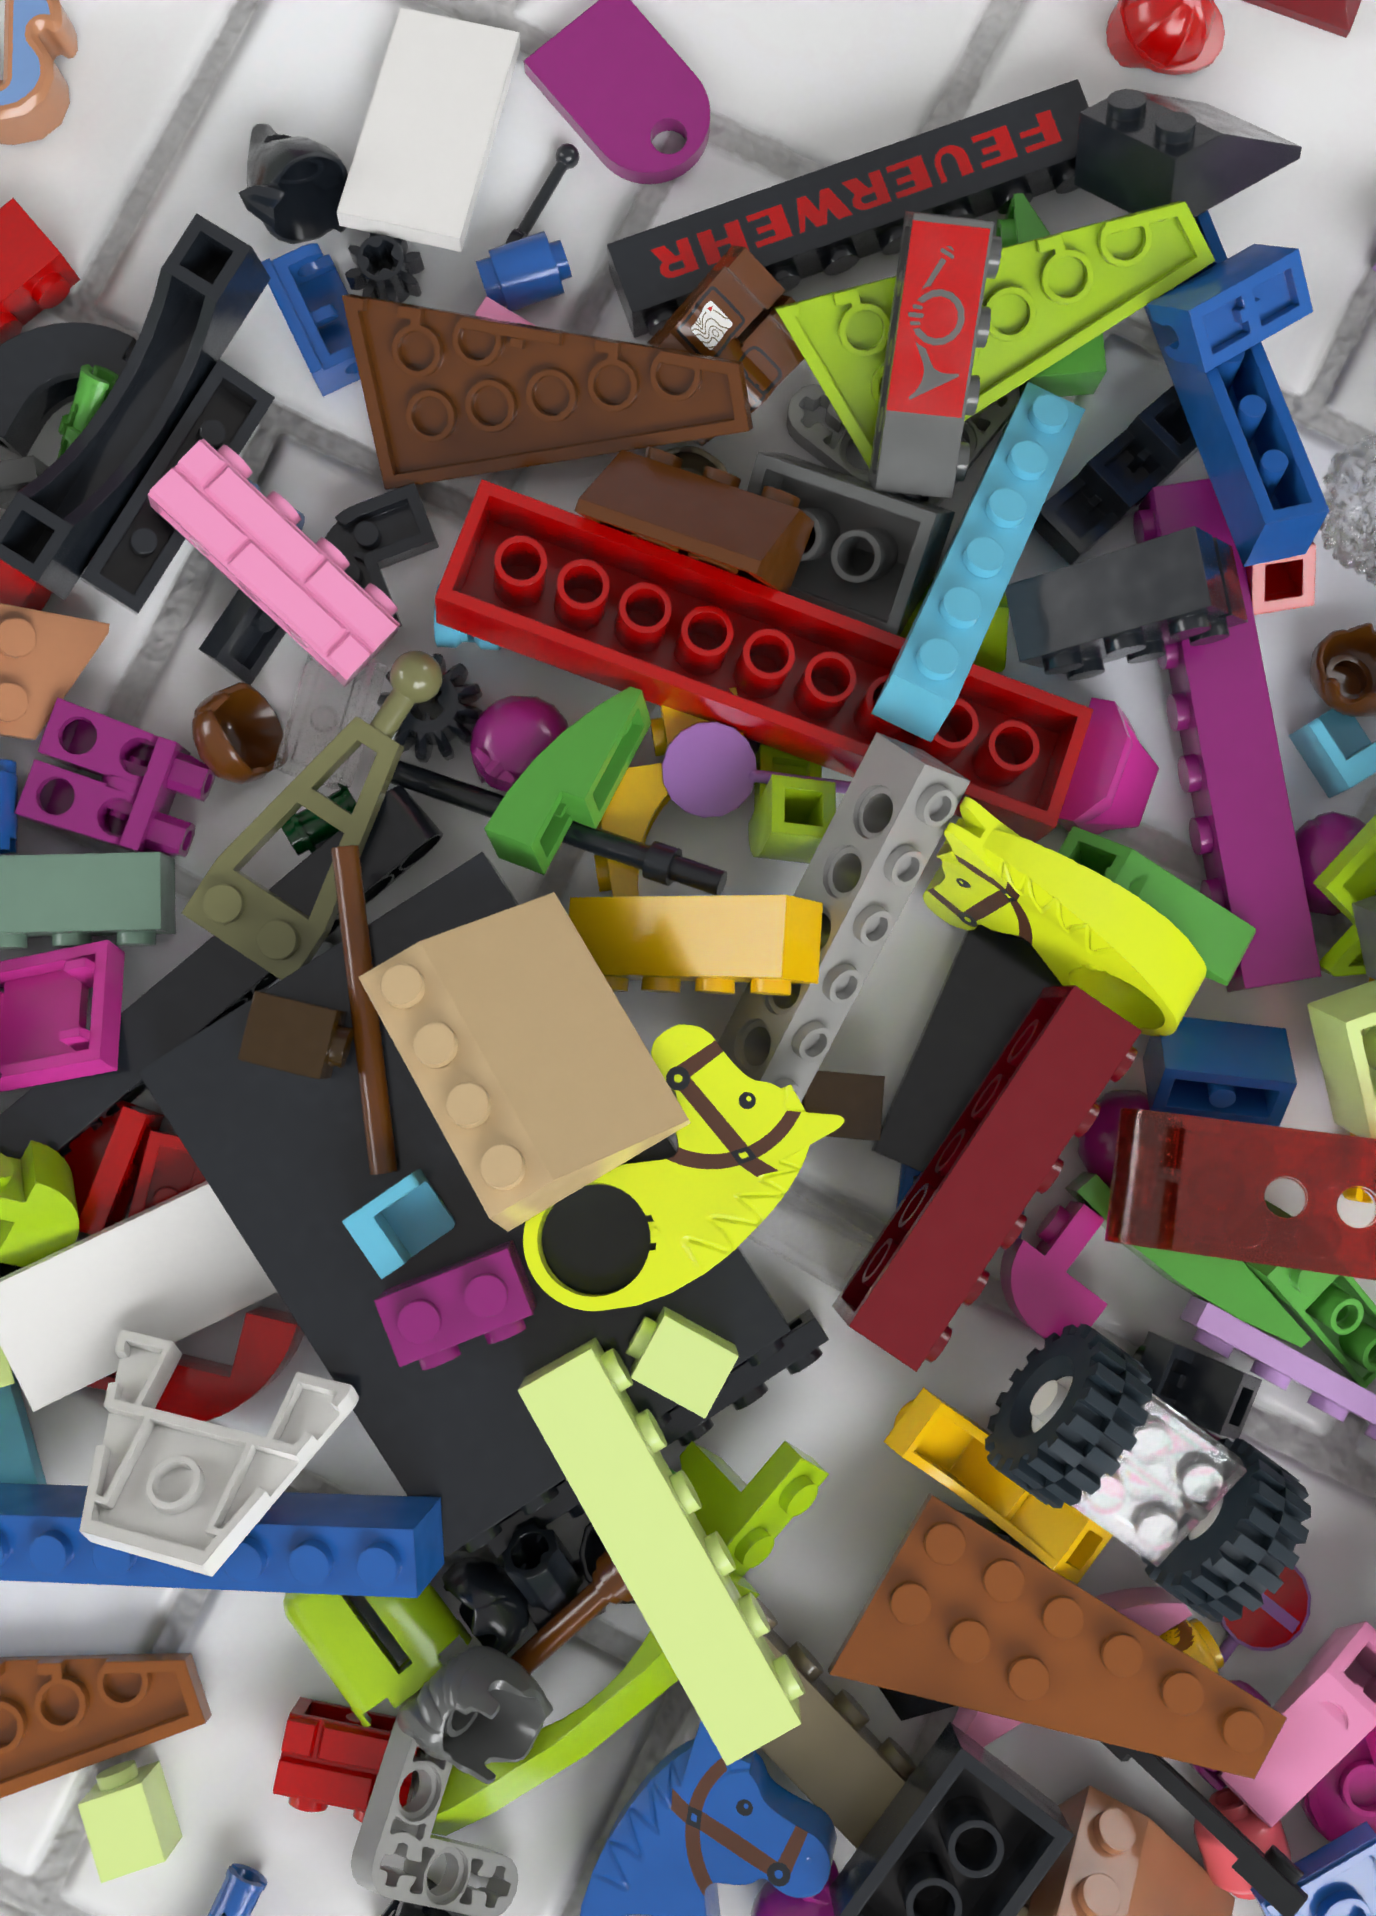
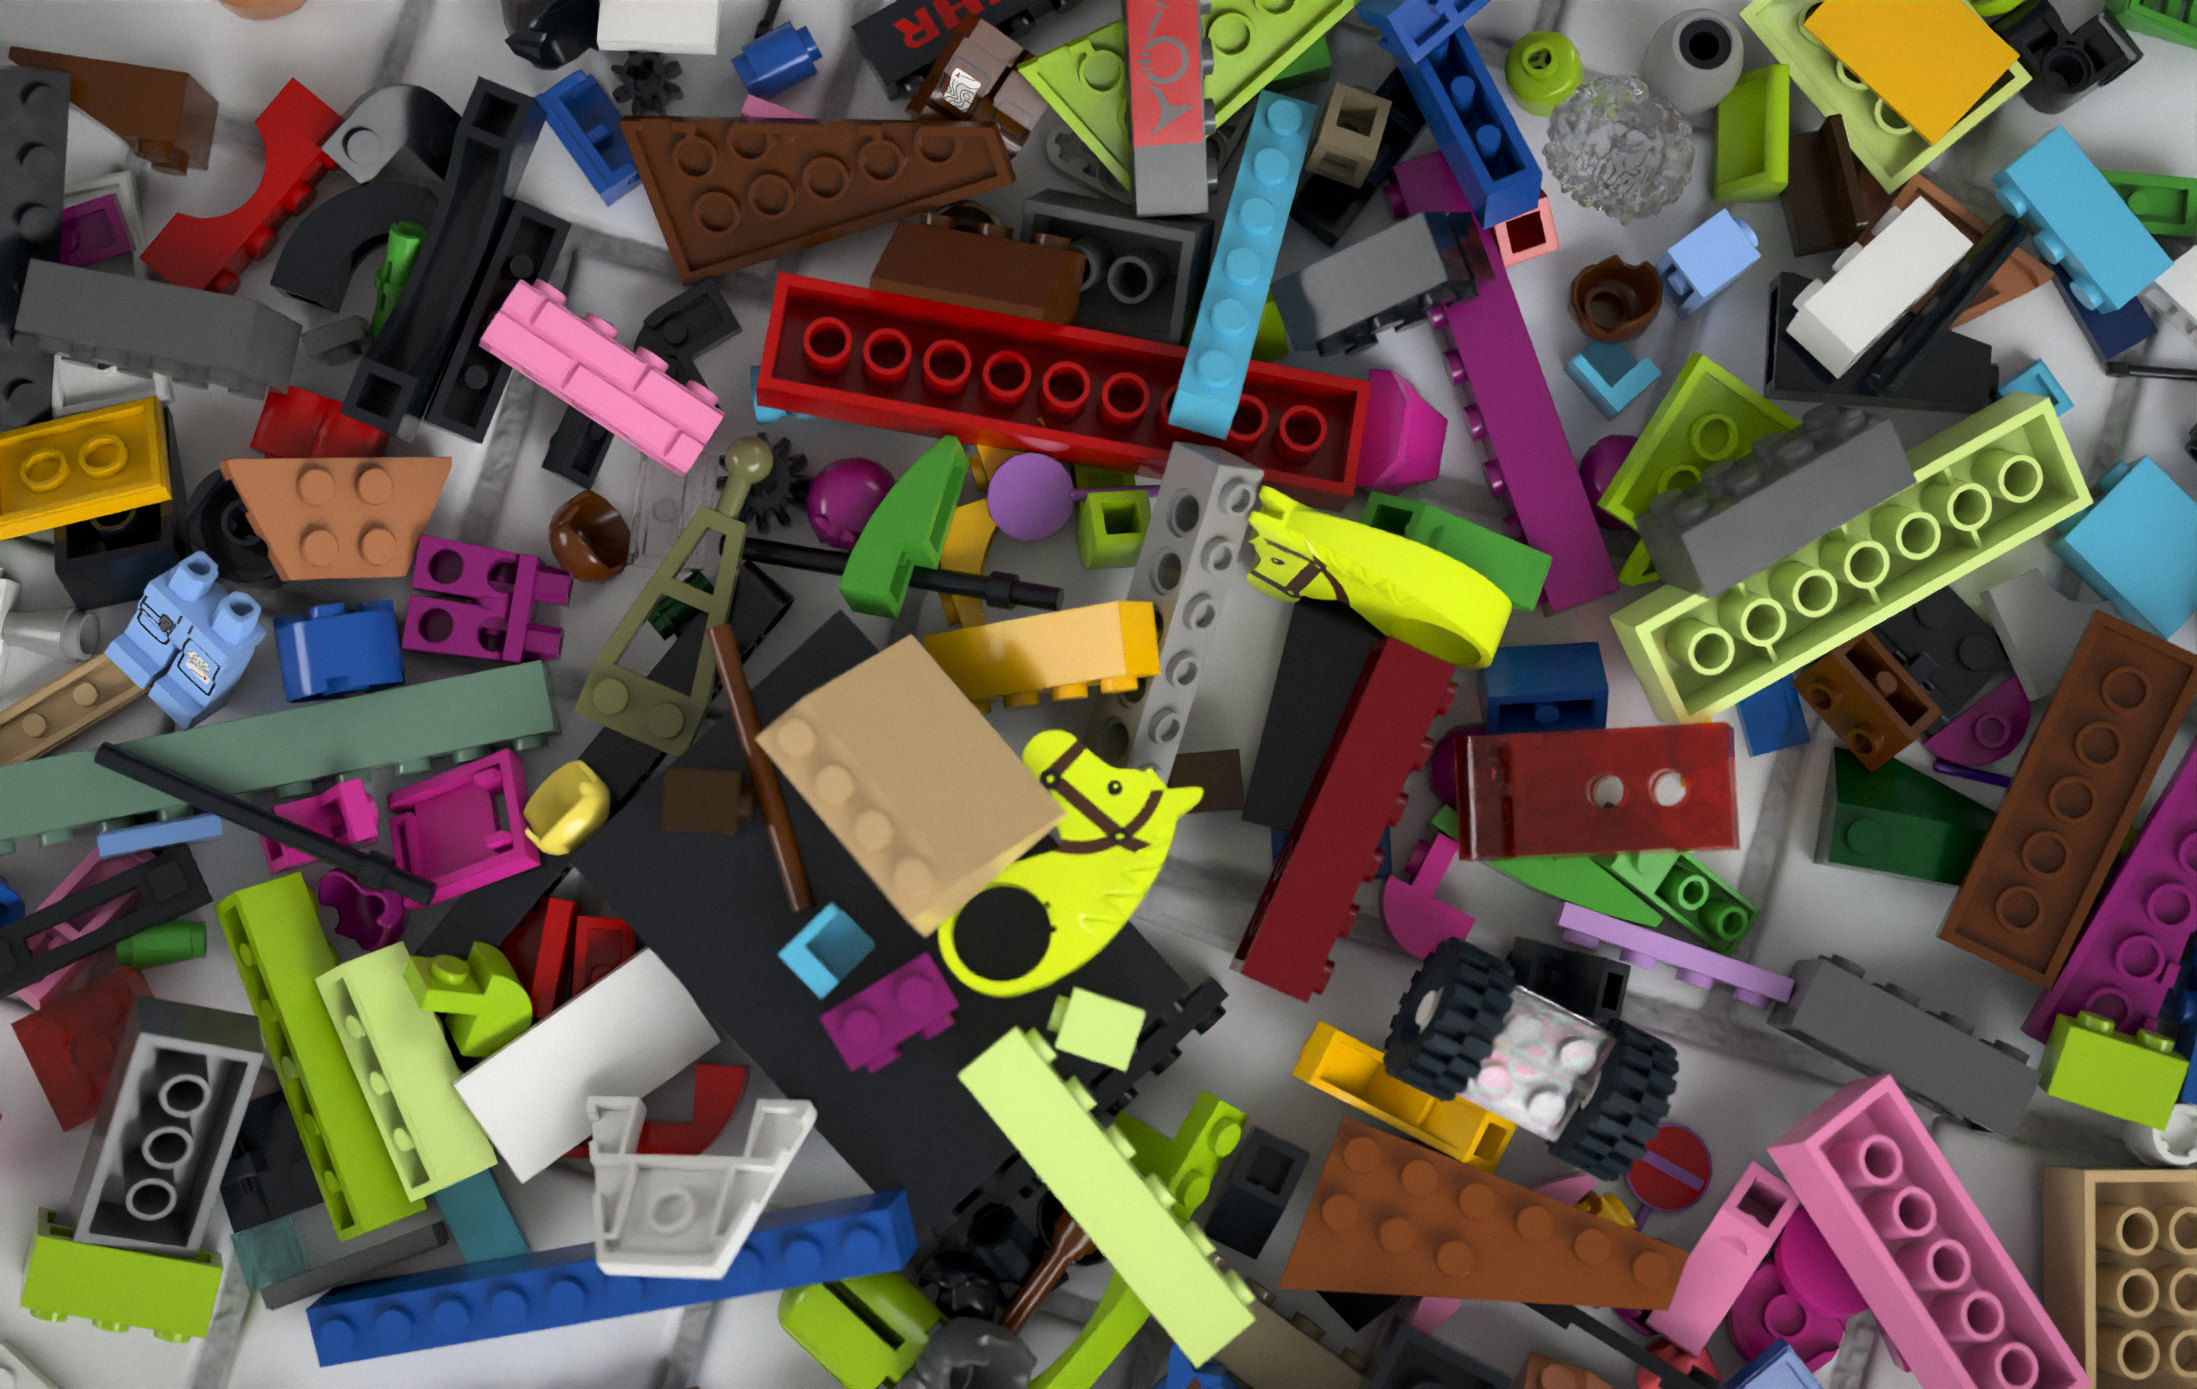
camera: 10 degrees left, 0 degrees up
none -> black plate [316,84,462,186]
none -> light yellow hair [523,760,611,856]
none -> black slope [1203,1124,1311,1260]
none -> dark tan brick [1304,82,1392,189]
none -> lime head [1504,30,1585,117]

